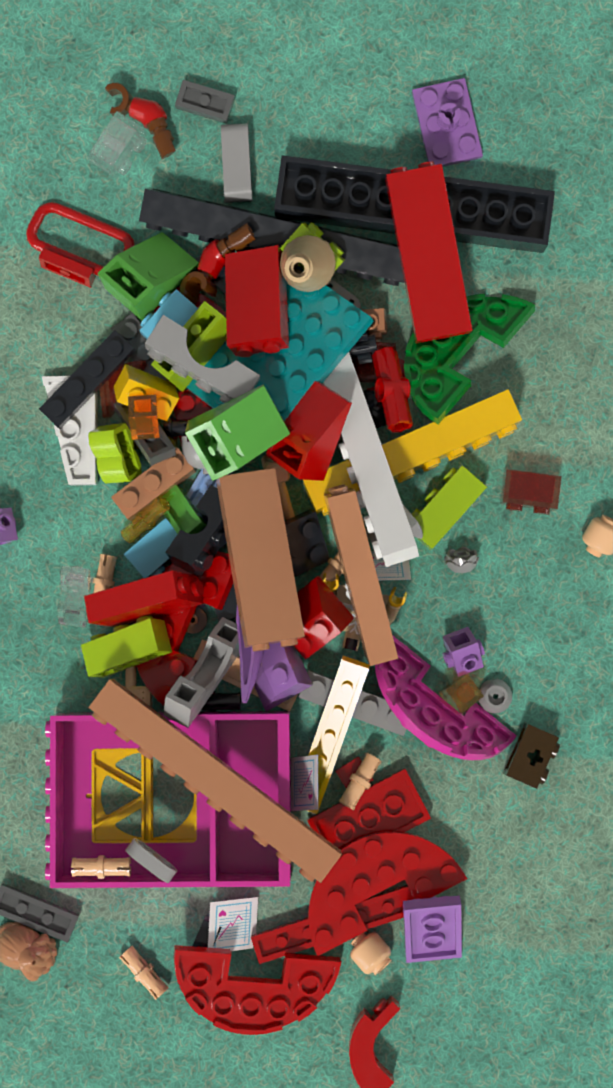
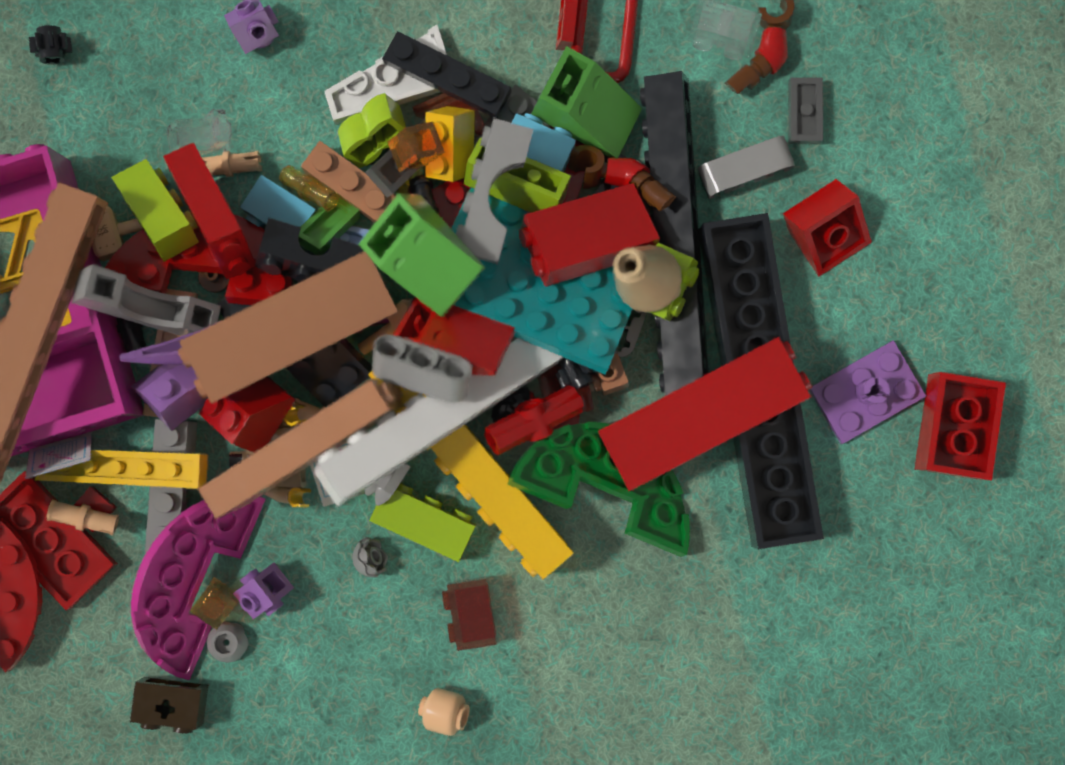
camera: 65 degrees right, 0 degrees up
none -> light grey beam [372,335,472,403]
none -> red slope [782,179,872,277]
none -> red brick [914,372,1006,481]

